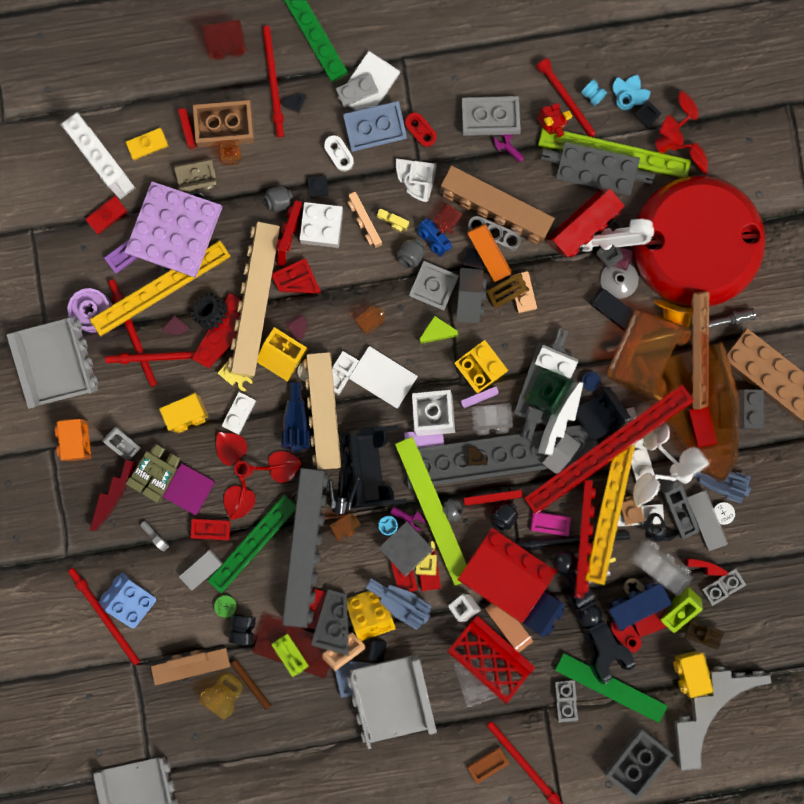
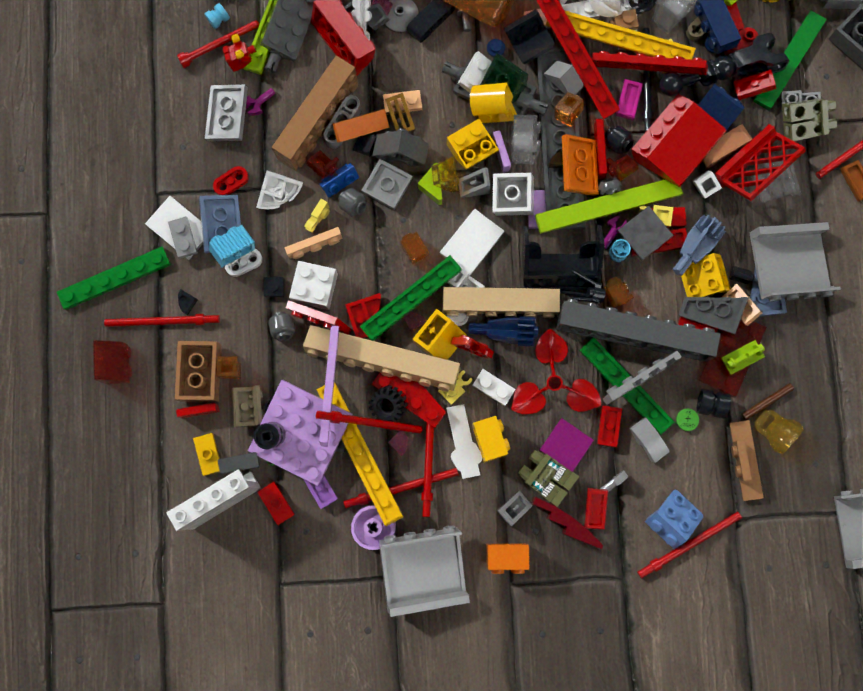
camera: 85 degrees left, 5 degrees down
white slope [538,382,583,455] -> none
none -> medium azure brick [209,225,255,267]
none -> dark grey slope [218,452,262,474]
none -> black wheel [254,422,286,449]
none -> red bar [316,411,422,434]
none -> lavender tile [319,326,339,447]
none -> green tile [360,255,462,341]
none -> clear yellow wing [432,156,459,193]
none -> white sticker [446,404,482,479]
none -> red wing [451,335,494,359]
none -> light grey slope [458,167,490,198]
none -> yellow brick [470,83,518,123]
none -> clear orange brick [555,92,584,127]
none -> orange tile [562,134,599,196]
none -> red plate [584,488,608,530]
none -> light grey wing [603,351,682,405]
none -> clear red bracket [606,154,639,181]
none -> red plate [734,70,776,100]
none -> olive hips [782,98,837,141]

